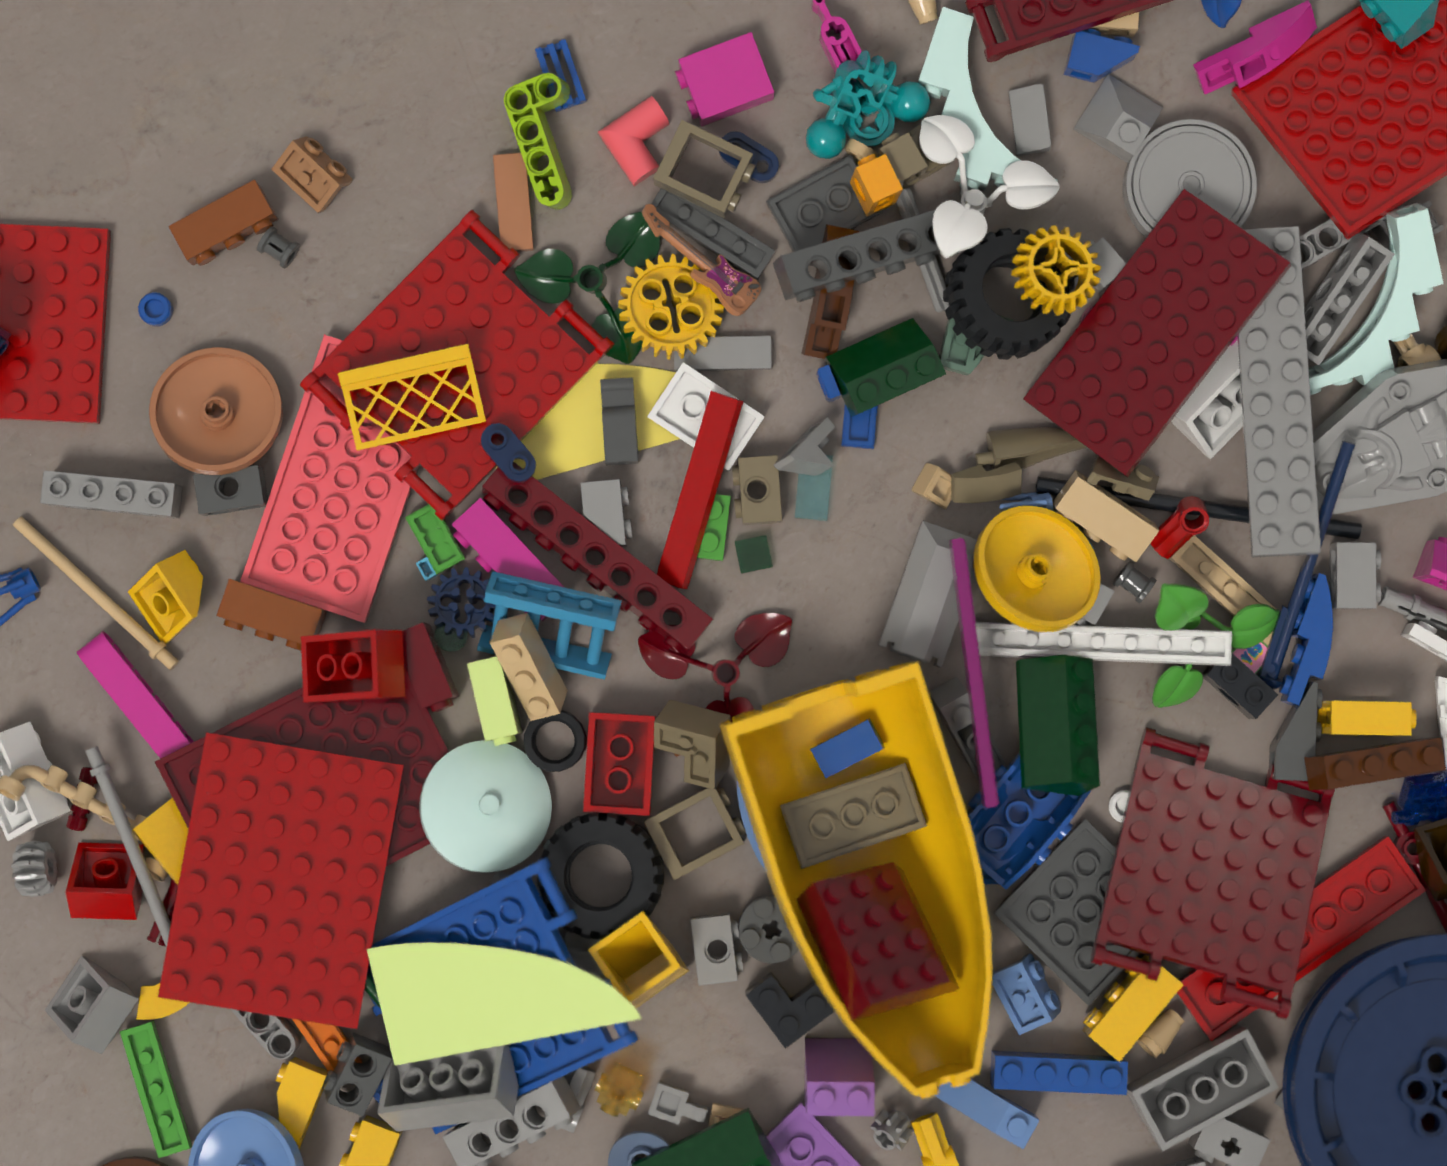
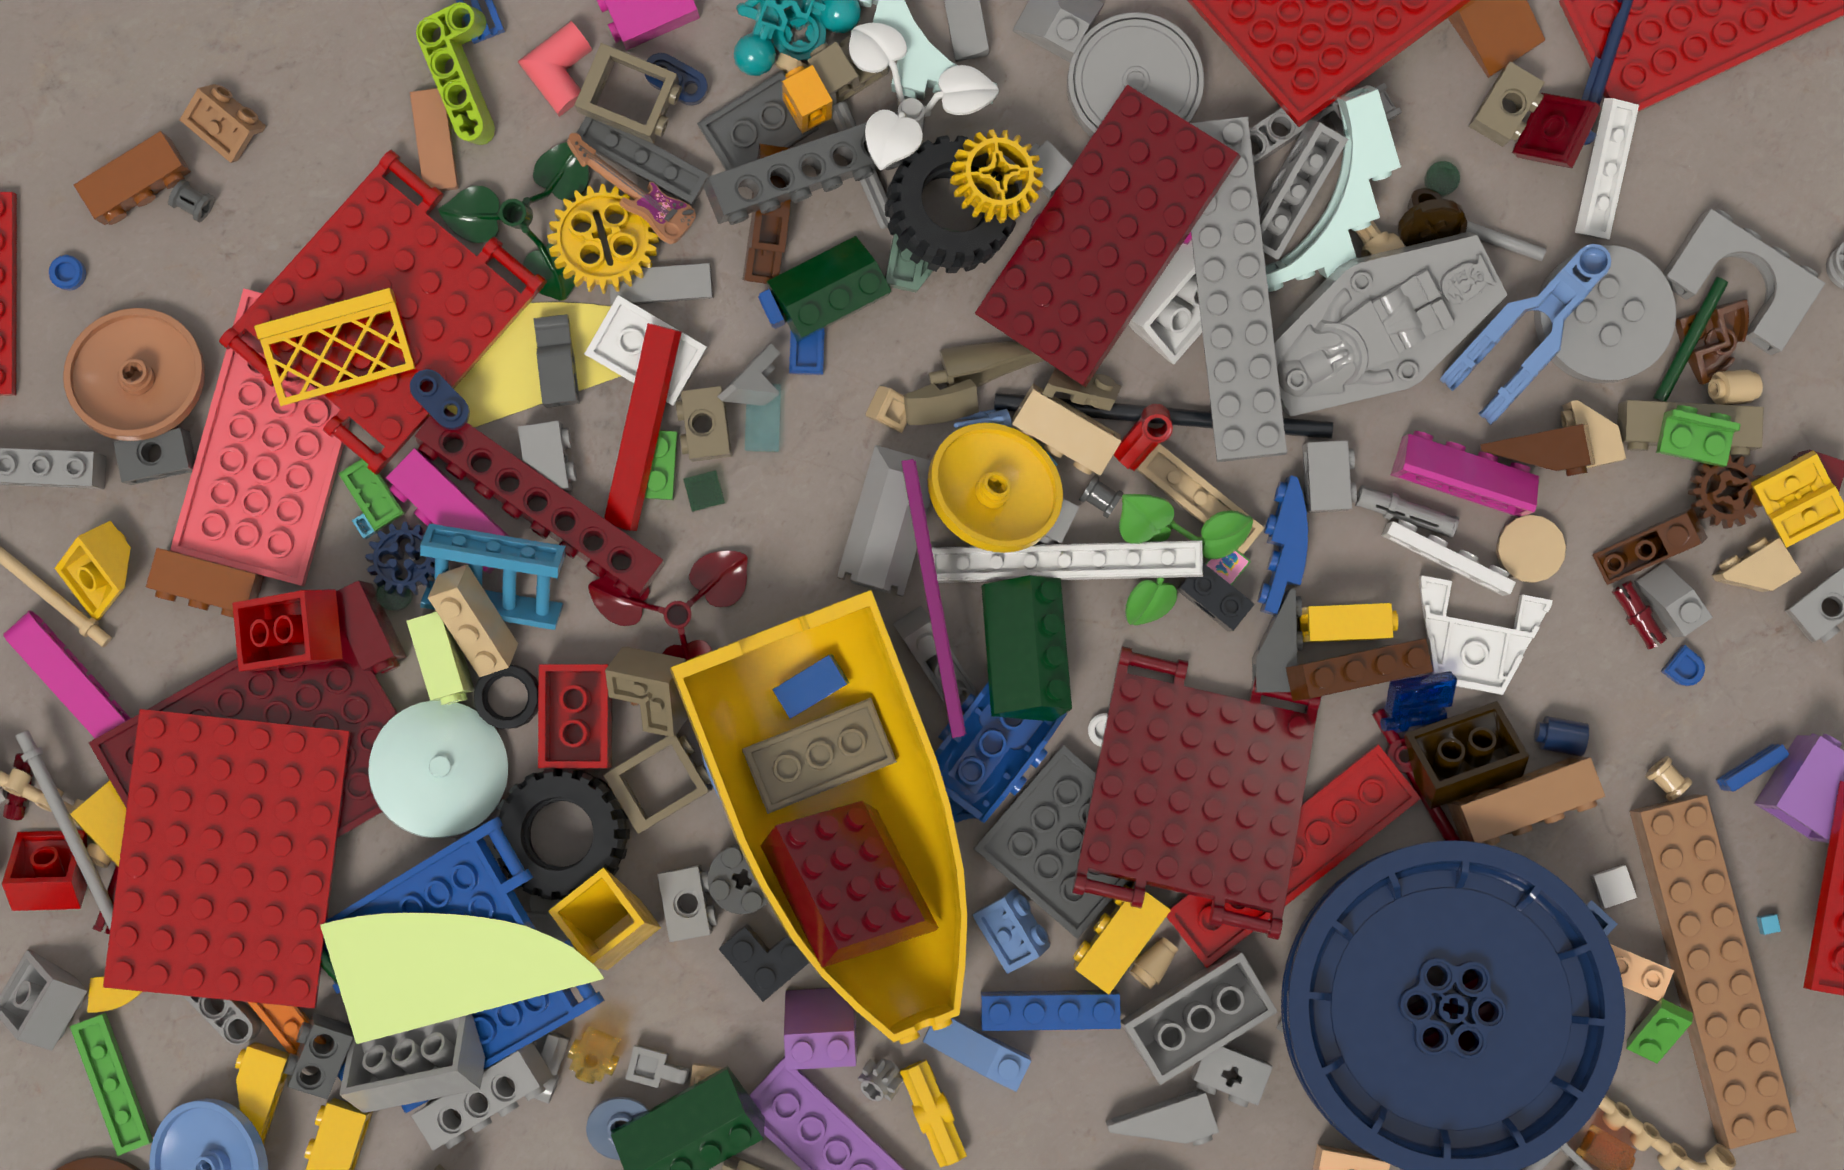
camera: 10 degrees left, 0 degrees up
dark blue bar [1258,441,1355,690] -> none

